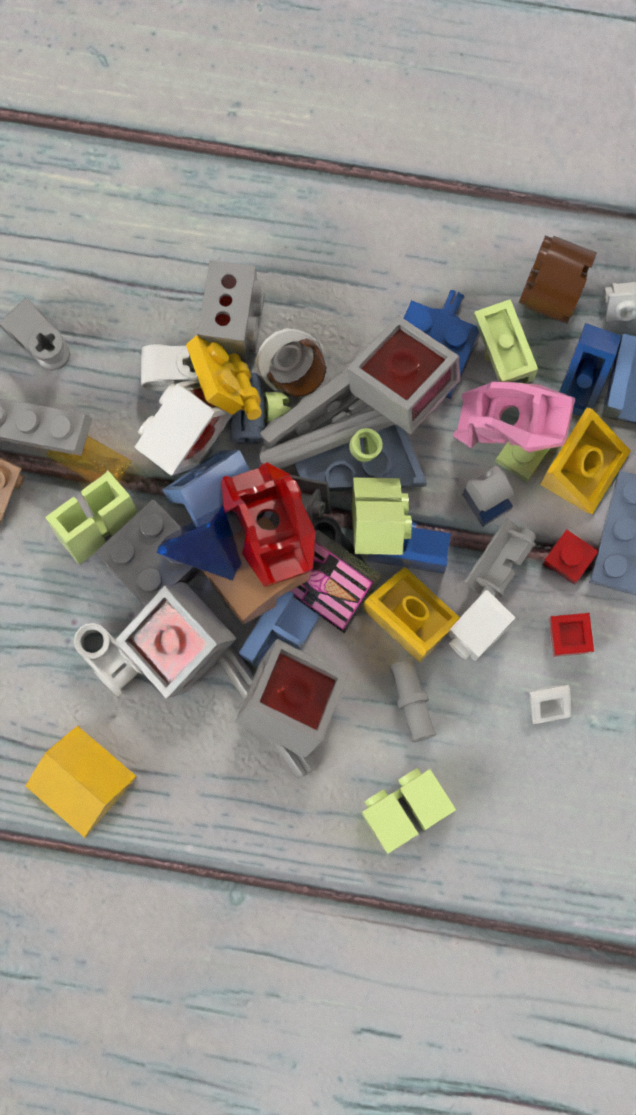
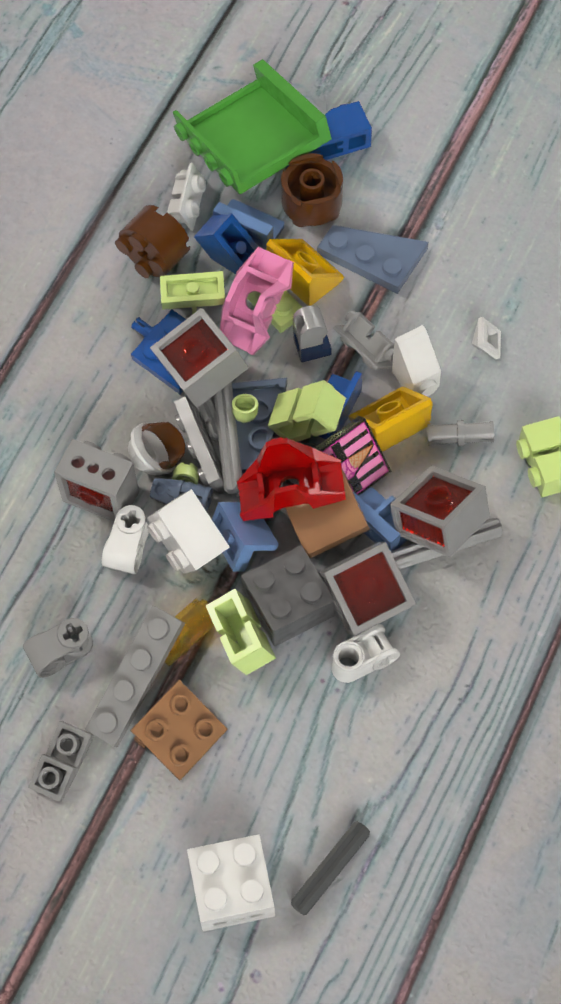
camera: 75 degrees left, 15 degrees down
yellow slope [25,725,137,838] -> none
clear blue slope [157,504,242,581] -> none
yellow plate [186,335,262,420] -> none
red plate [543,529,598,585] -> none
red plate [549,613,594,657] -> none

